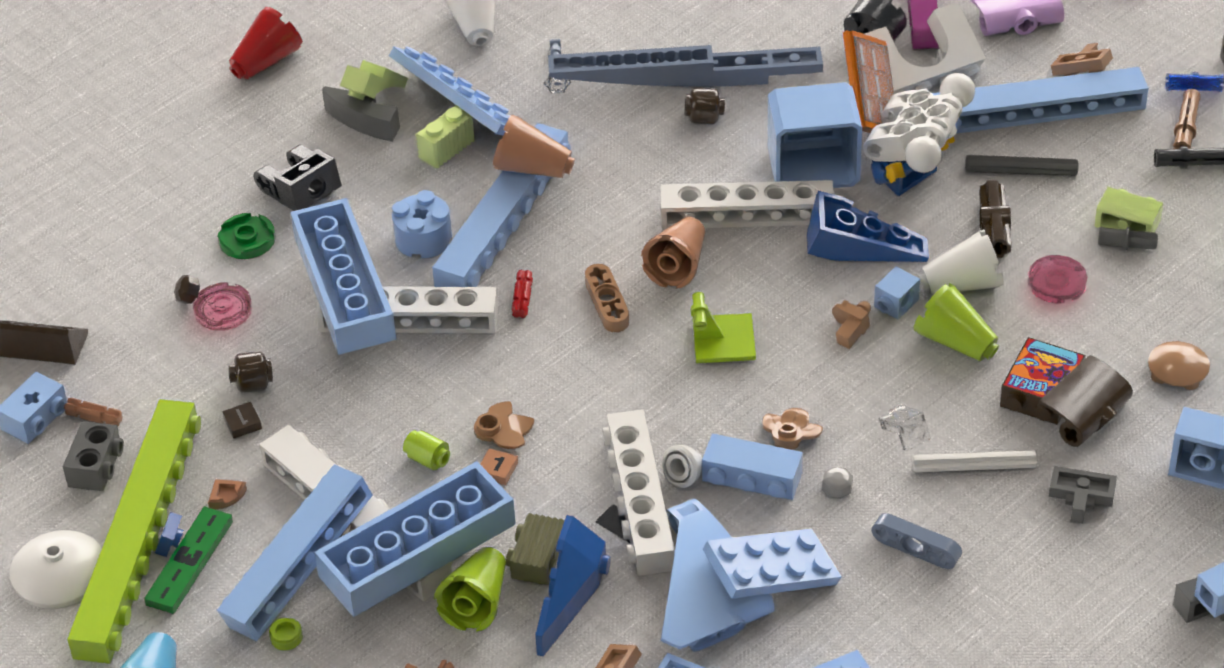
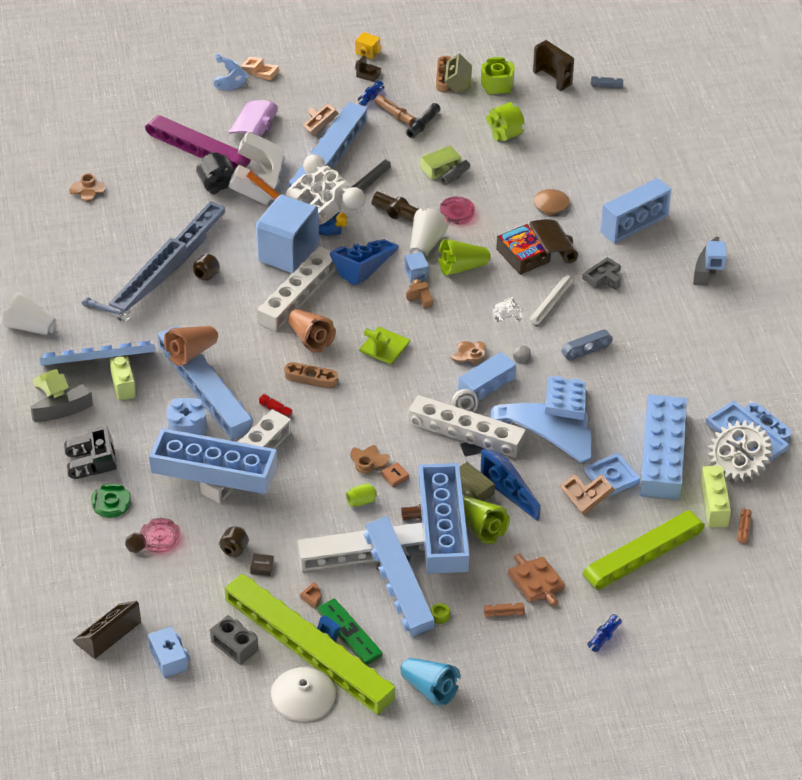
camera: 60 degrees left, 0 degrees up
nougat axle [64,397,123,427] -> none

